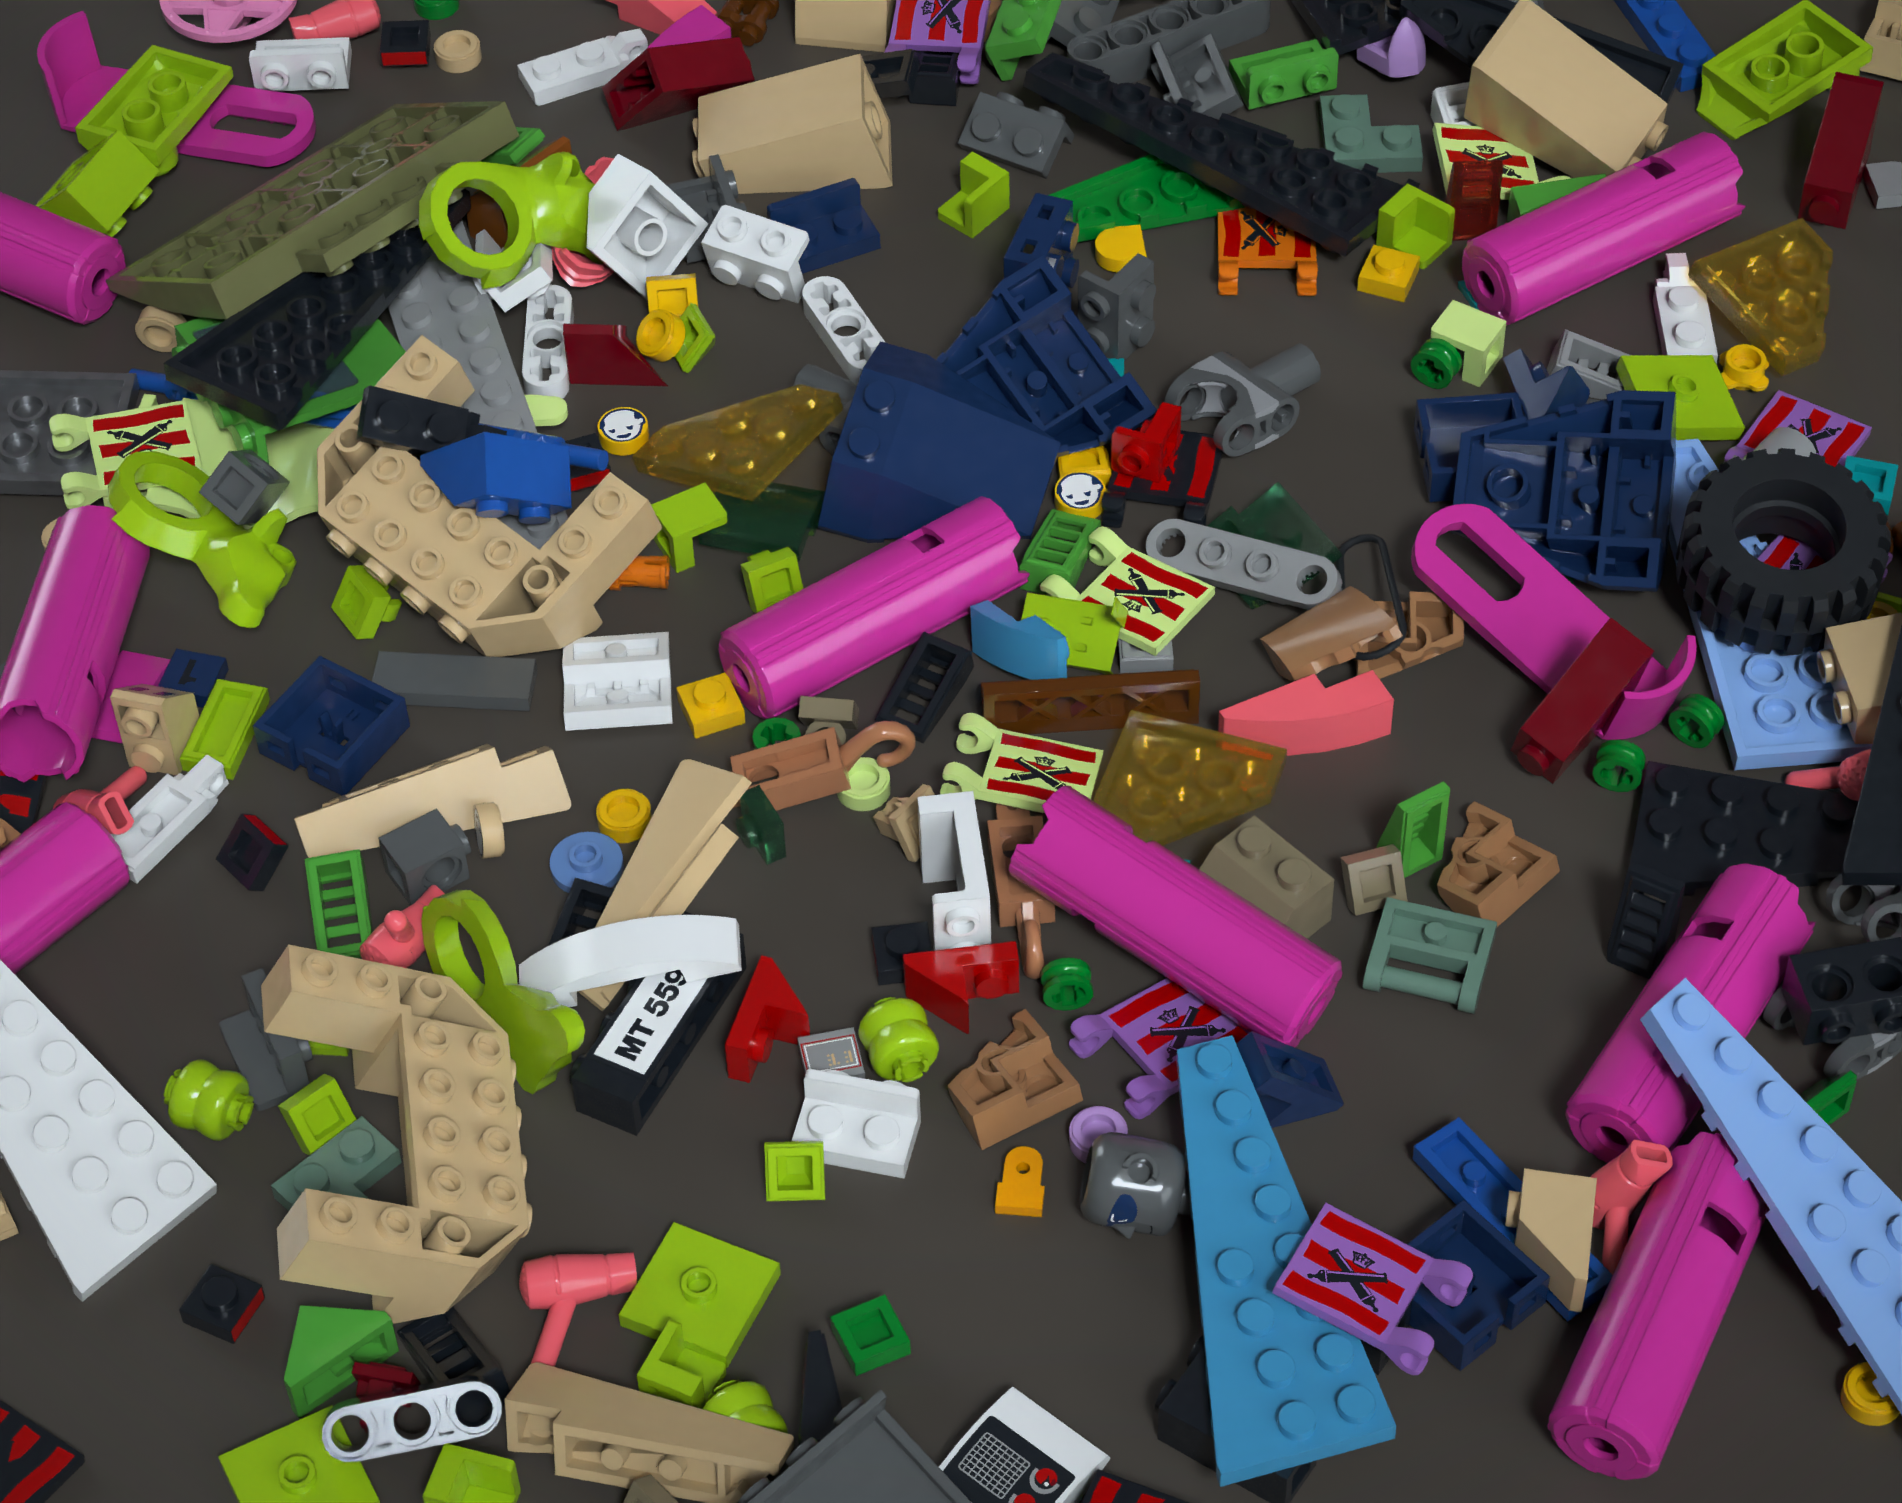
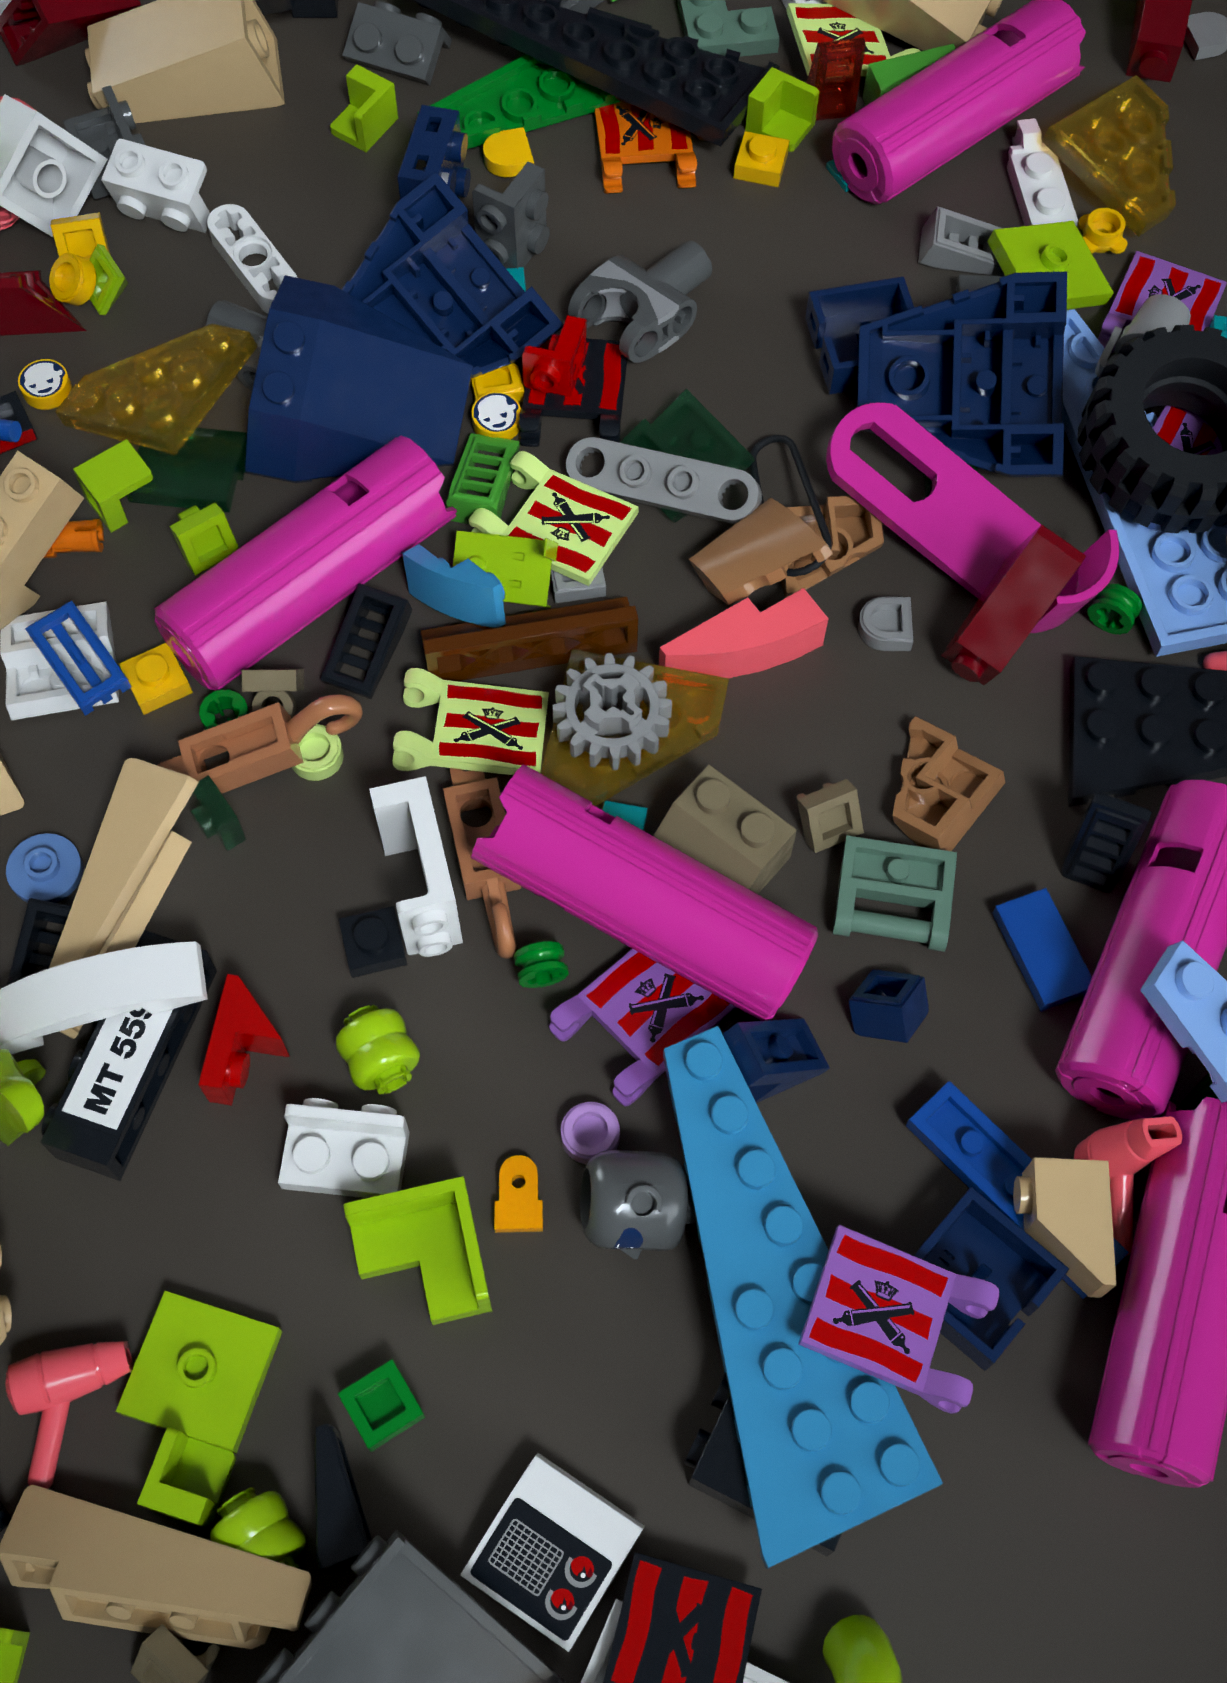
camera: 10 degrees left, 15 degrees up
yellow tile [596,789,652,843] -> none
lime slope [764,1141,825,1201] -> none
dark blue bracket [767,178,881,274] -> none
light grey tile [798,1027,865,1079] -> none
tan brick [873,784,935,862] -> none
red slope [903,941,1020,1034] -> none
medium nougat slope [947,1009,1083,1150] -> none
bright green slope [1376,781,1450,878] -> none
green bush [1411,338,1462,389] -> none
yellowish green panel [1431,300,1507,387] -> none
dark blue slope [1503,348,1590,420] -> none
green bush [1592,739,1646,792] -> none
none -> blue tile [25,601,132,716]
none -> lime panel [343,1176,492,1325]
none -> light grey gear [552,653,672,770]
none -> dark blue slope [849,969,929,1043]
none -> light grey tile [857,597,913,651]
none -> blue tile [992,888,1092,1012]

